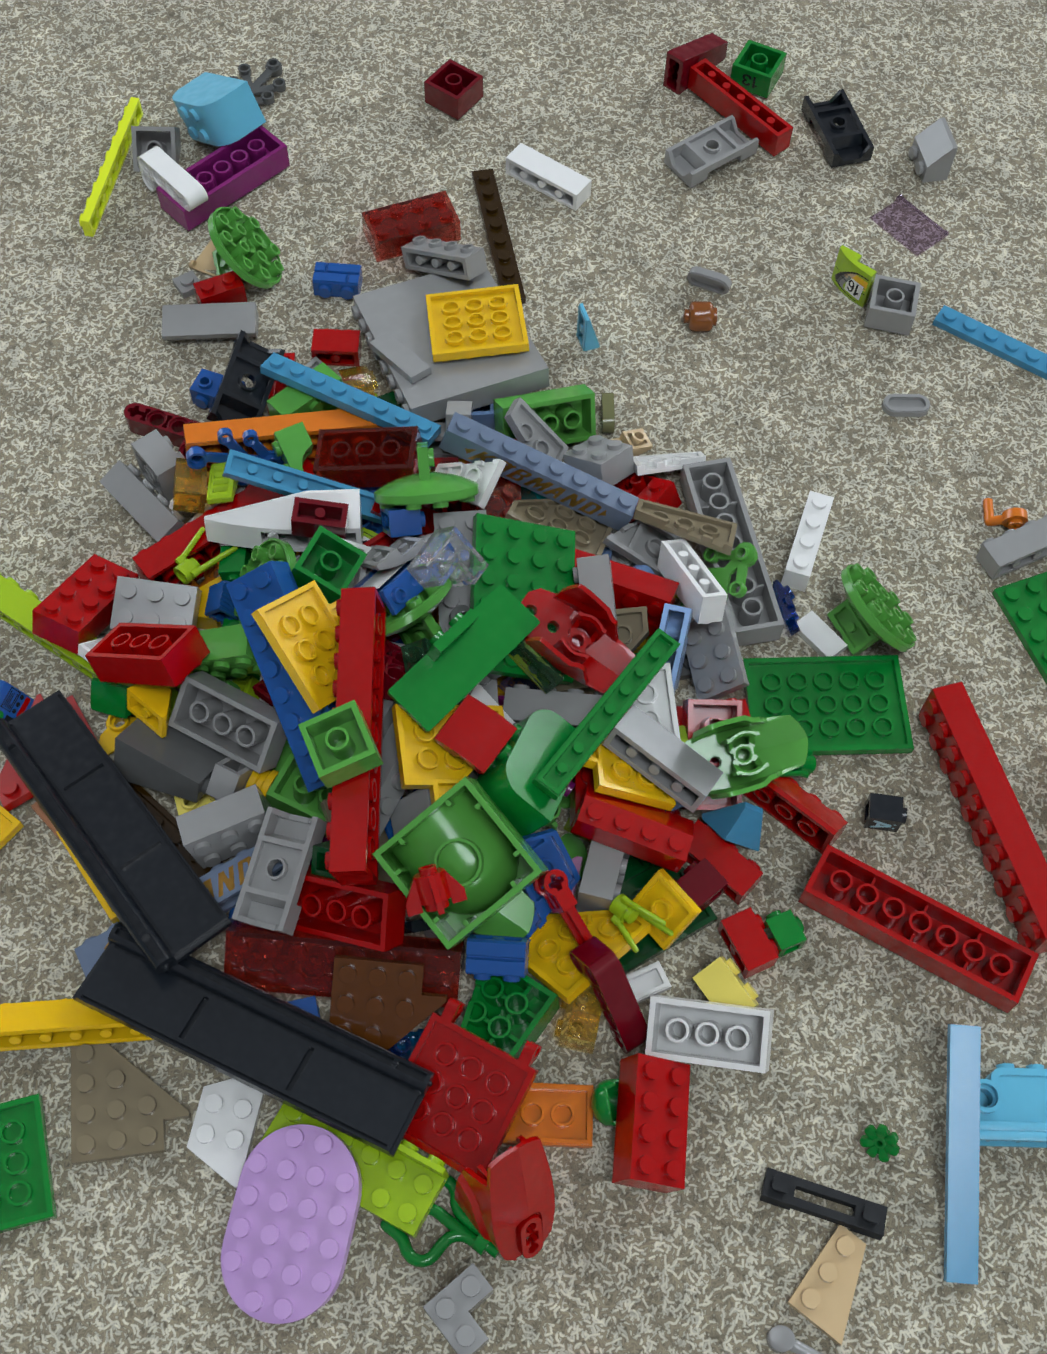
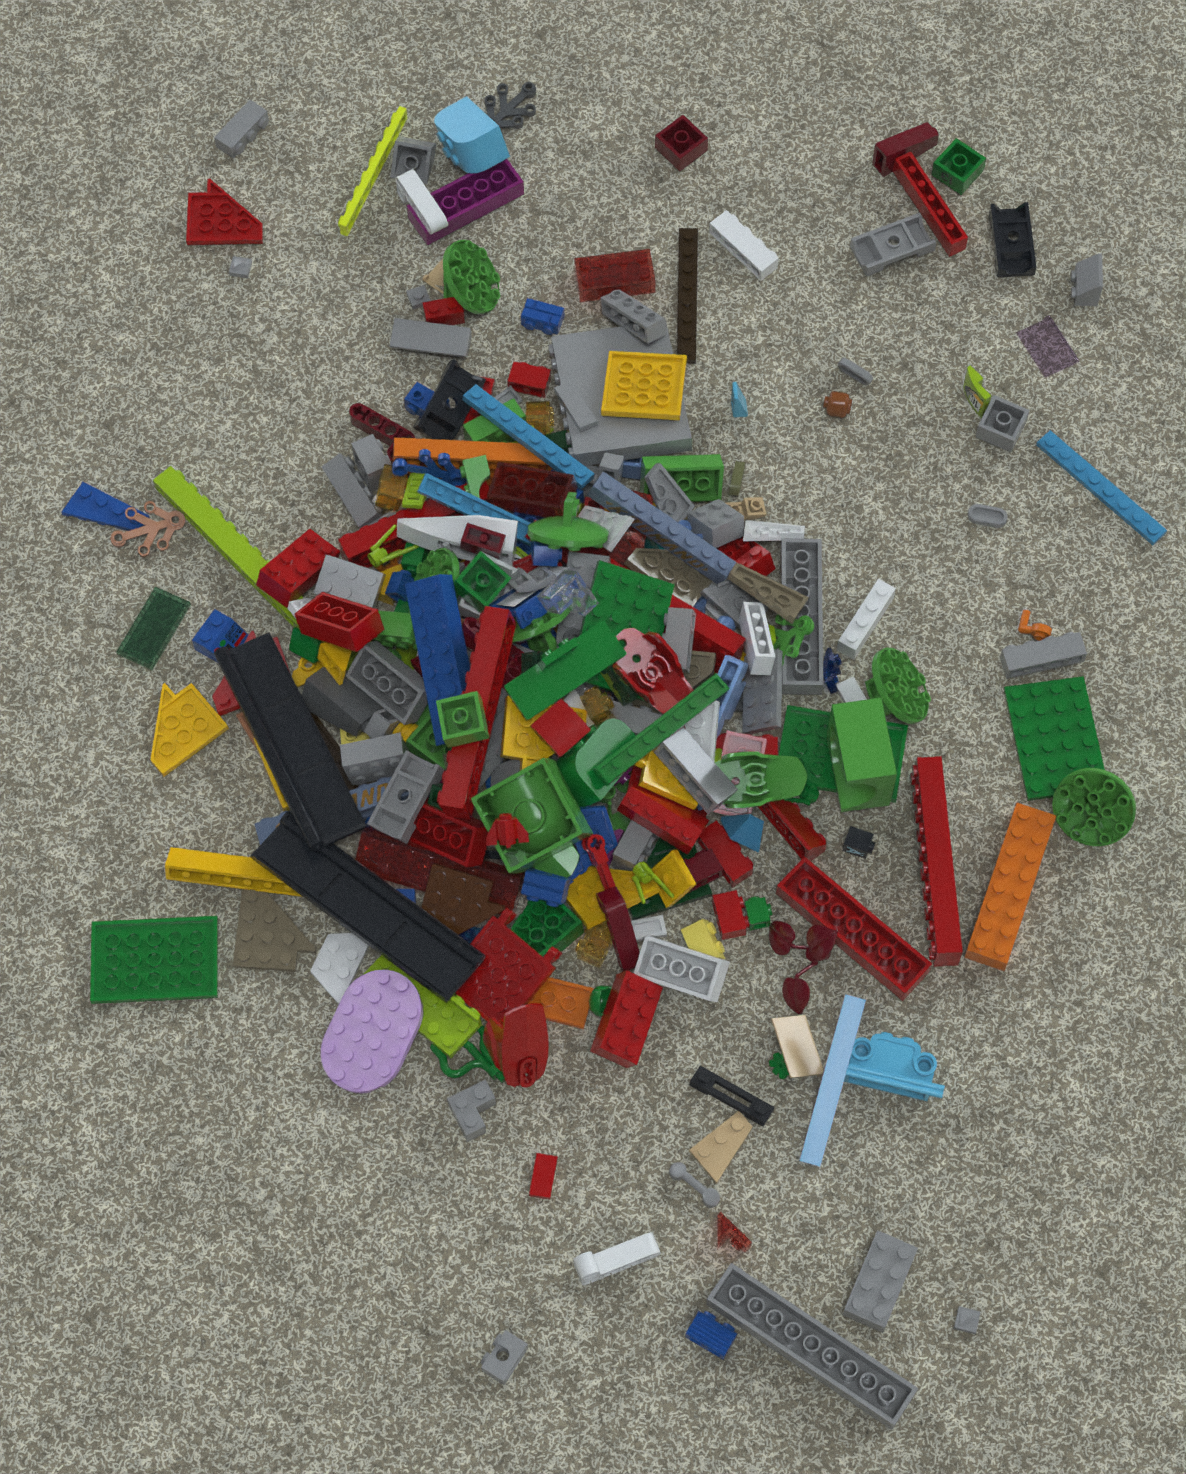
camera: 15 degrees right, 5 degrees up
yellow wing [251,580,341,714] -> none
none -> clear yellow brick [580,688,616,725]
none -> dark red plant [769,921,838,1014]
none -> tan piece [771,1015,824,1078]
none -> bright green piece [826,698,897,812]

